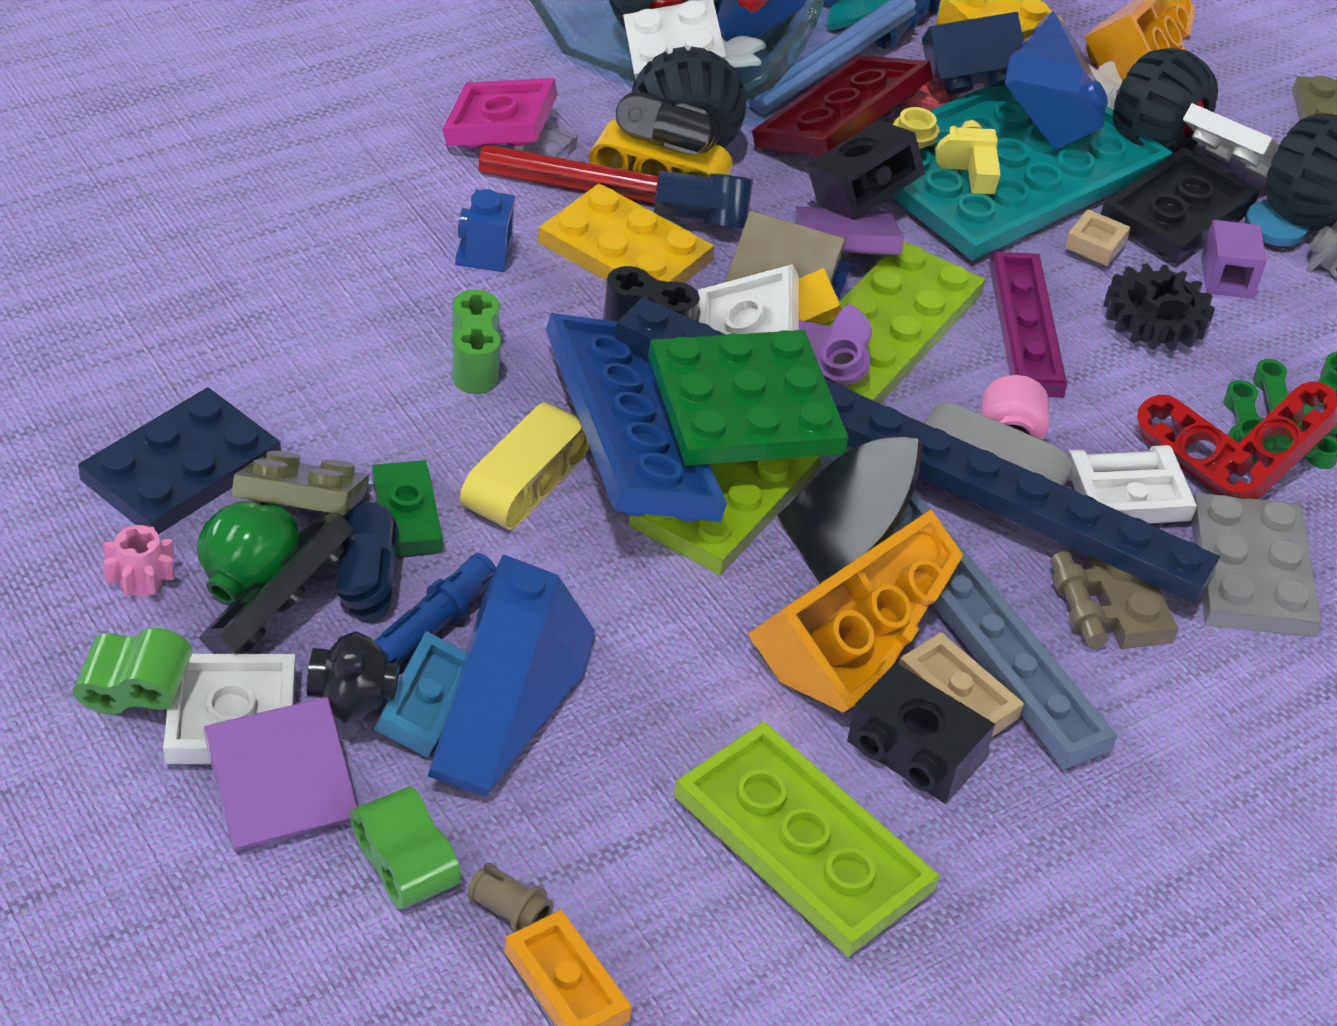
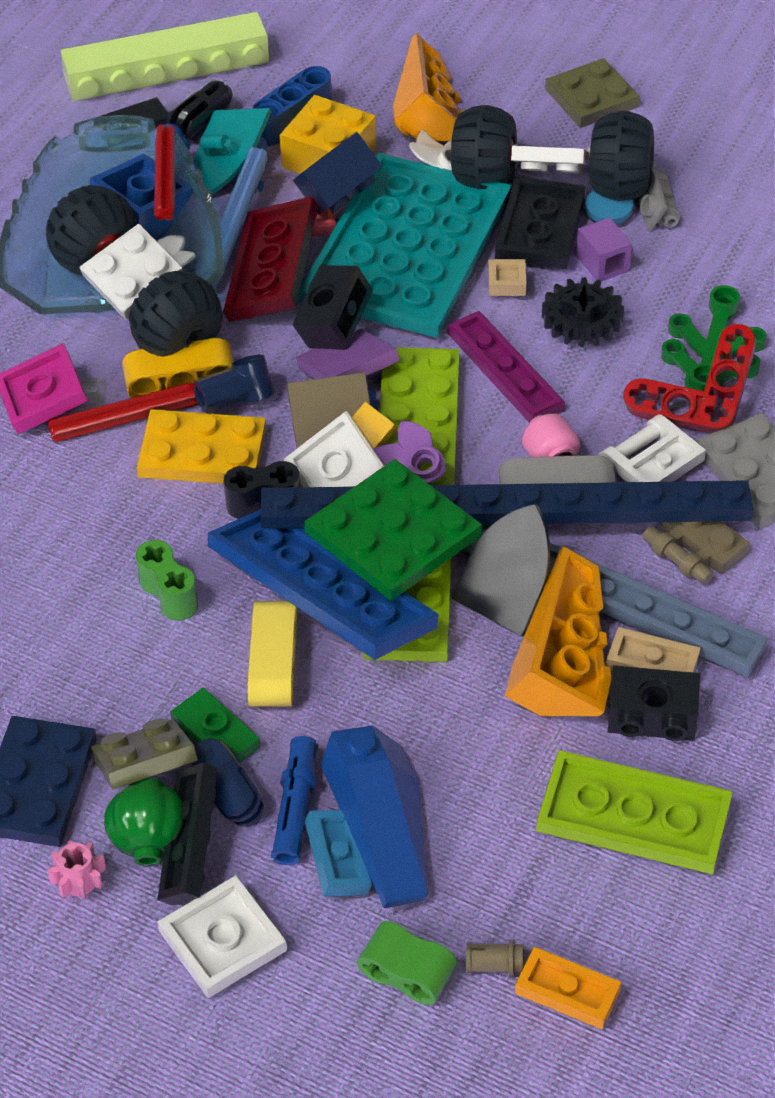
camera: 25 degrees left, 5 degrees up
bright green axle [72,628,193,714] -> none
medium lavender tile [203,697,357,852] -> none
black piece [306,631,399,722] -> none
blue brick [455,189,515,272] -> none
black arm [616,92,720,154] -> none
light yellow plate [893,107,939,149] -> none
light yellow piece [935,120,1001,194] -> none
blue wedge [1005,11,1108,150] -> none

